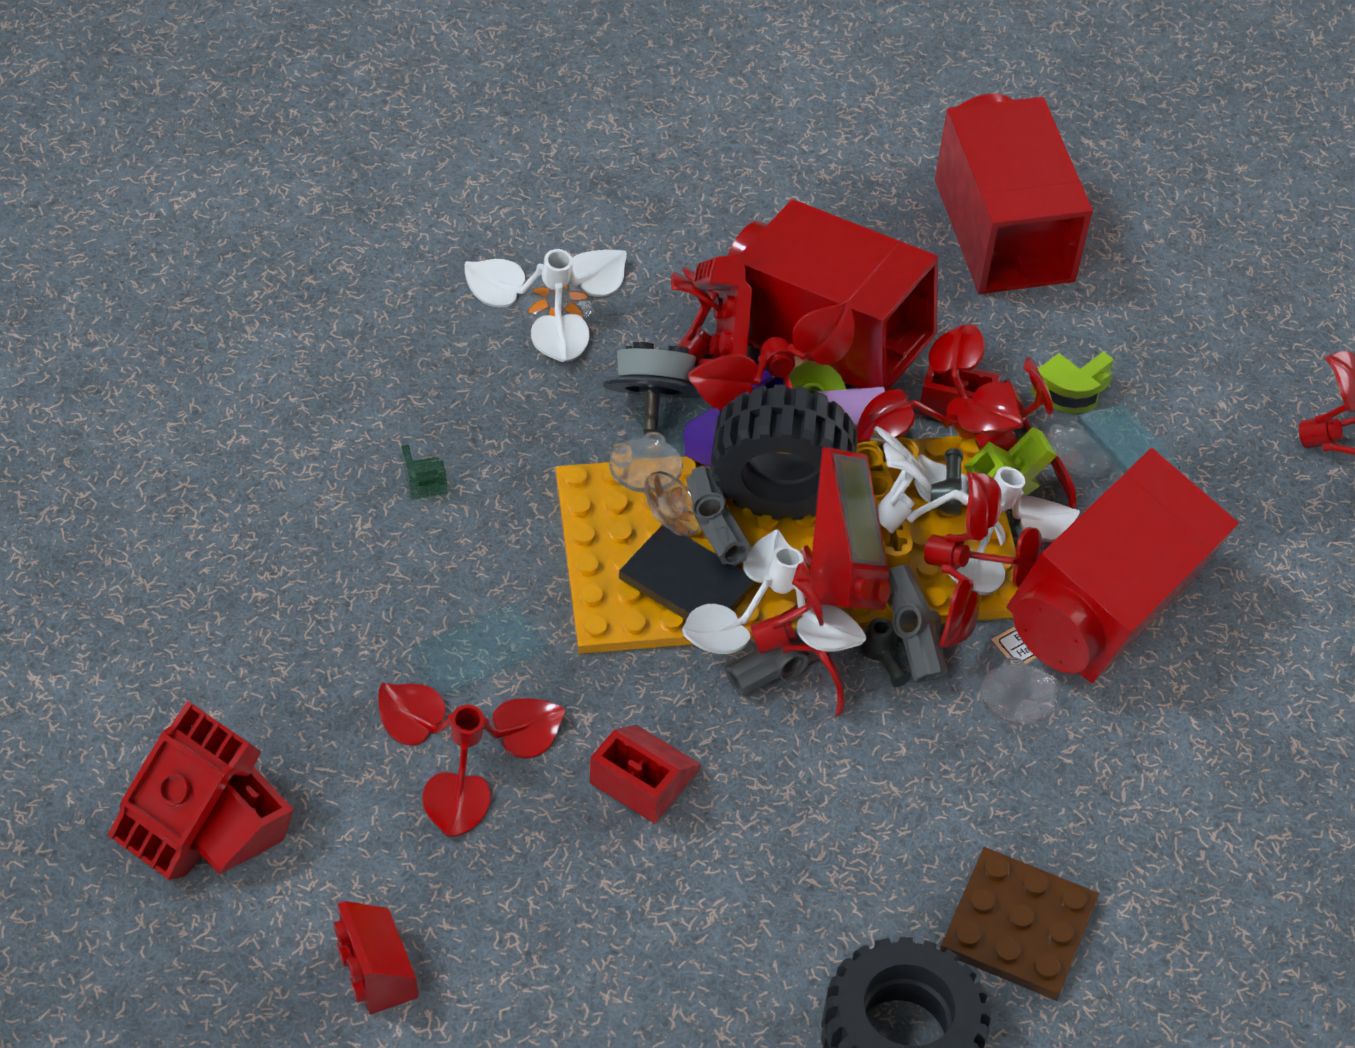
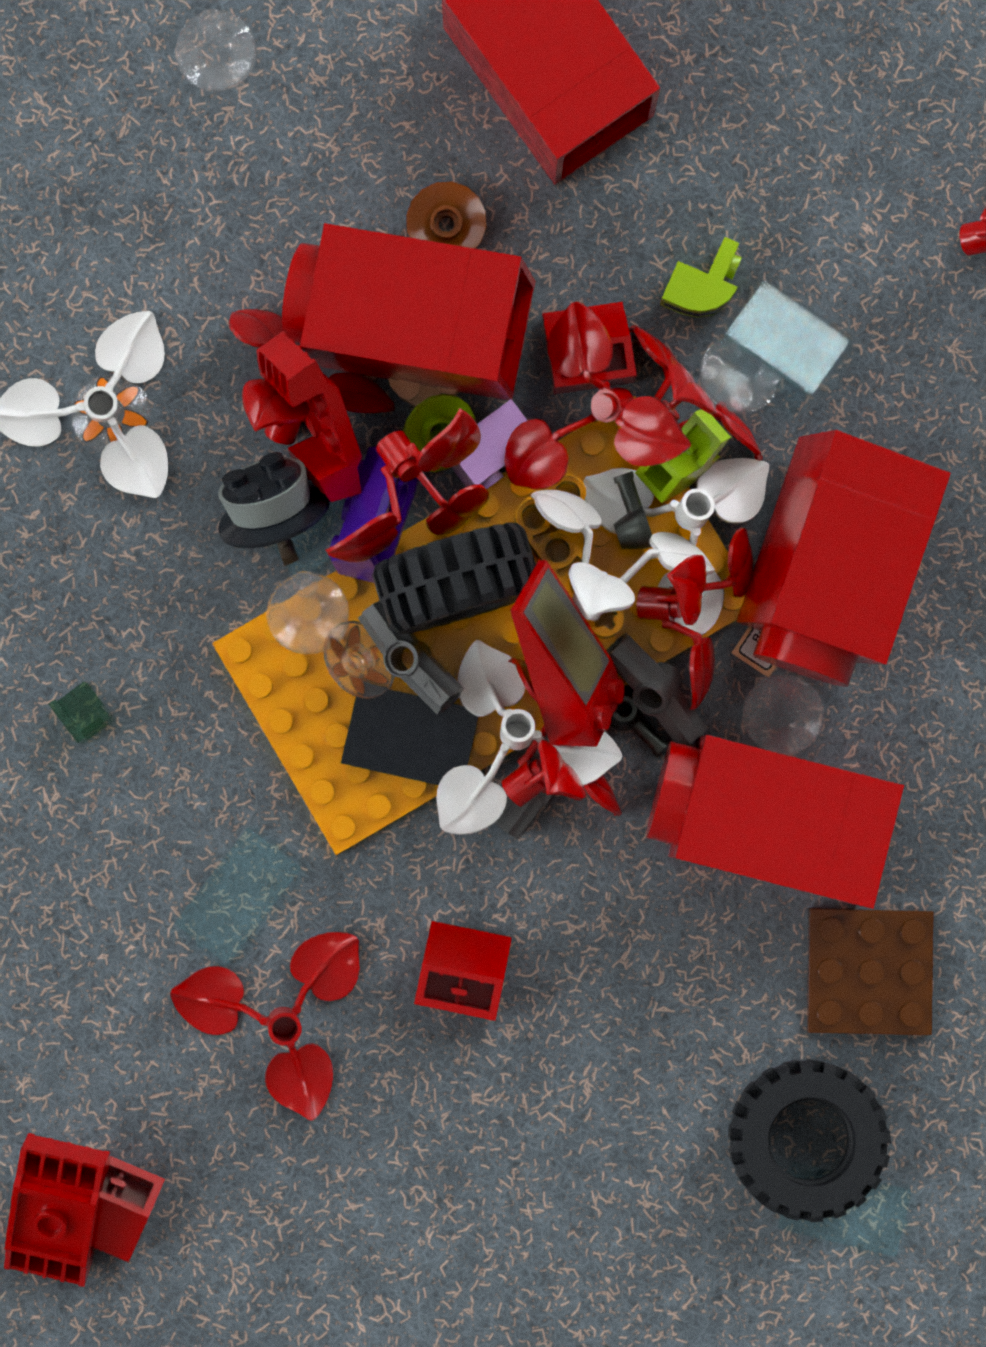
camera: 20 degrees left, 35 degrees up
red slope [333,901,418,1015] -> none
none -> clear dish [175,8,257,92]
none -> red container [646,735,904,909]

